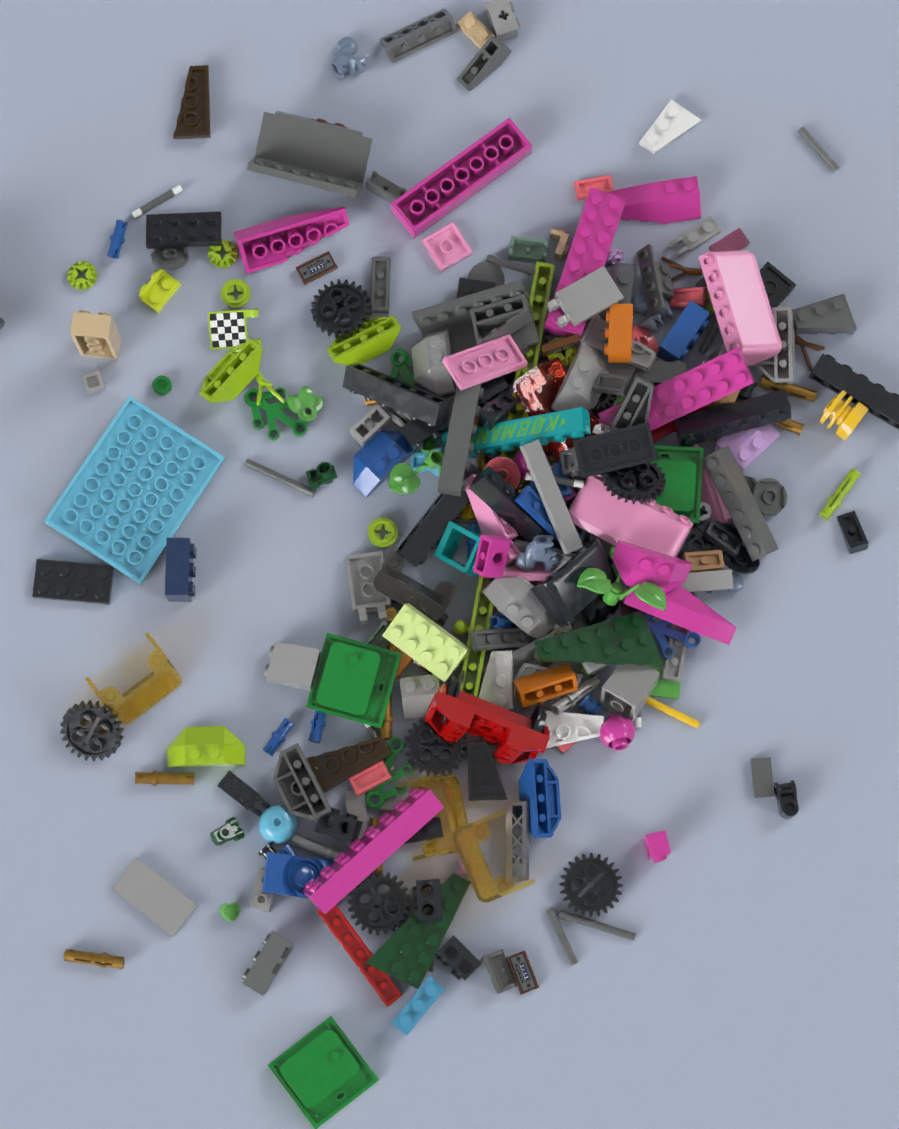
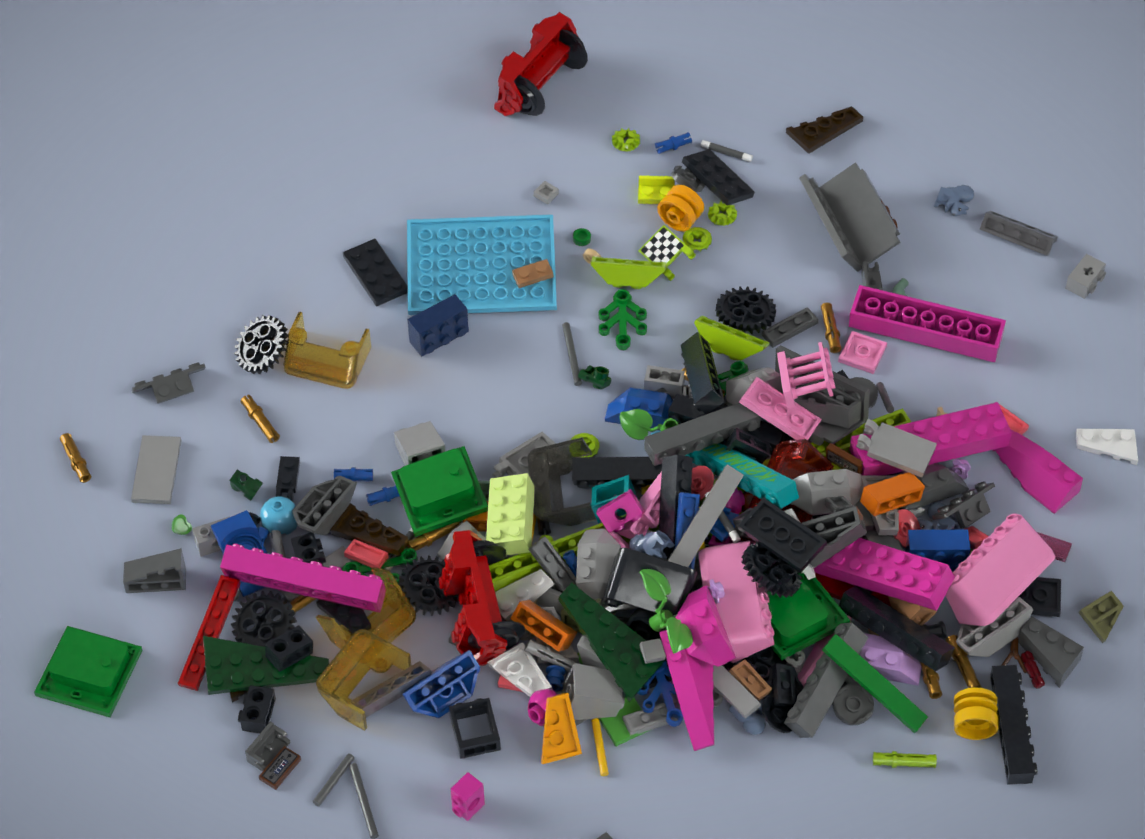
camera: 60 degrees right, 25 degrees down
tan brick [70,310,121,359] -> none
lime wedge [167,726,246,768] -> none
dark pink wedge [234,207,349,274] -> none
lime plant [255,371,285,405] -> none
bright green plate [287,386,324,422] -> none
tile [296,251,338,285] -> none
dark azure brick [392,976,445,1035] -> none
tan plate [457,11,495,49] -> none
dark grey slope [457,36,512,91] -> none
black wing [467,741,508,801] -> none
sand green hinge [508,236,548,264] -> none
black gear [559,853,623,917] -> none
reddish brown plant [661,256,702,282] -> none
light grey hinge [668,216,721,258] -> none
black slope [836,511,869,554] -> none
none -> dark grey bracket [132,362,206,404]
none -> black window [449,698,501,759]
none -> medium nougat plate [512,259,553,288]
none -> light orange wing [541,693,582,764]
none -> tan tile [583,248,601,264]
none -> light grey tile [639,639,666,664]
none -> light orange wheel [657,185,704,232]
none -> lavender plate [709,579,725,604]
none -> bright pink fence [777,342,836,409]
none -> pearl gold pin [821,303,841,353]
none -> green tile [822,634,928,733]
none -> sand green arm [892,278,909,296]
none -> dark red axle [1020,651,1045,689]
none -> olive wing [1079,590,1124,643]

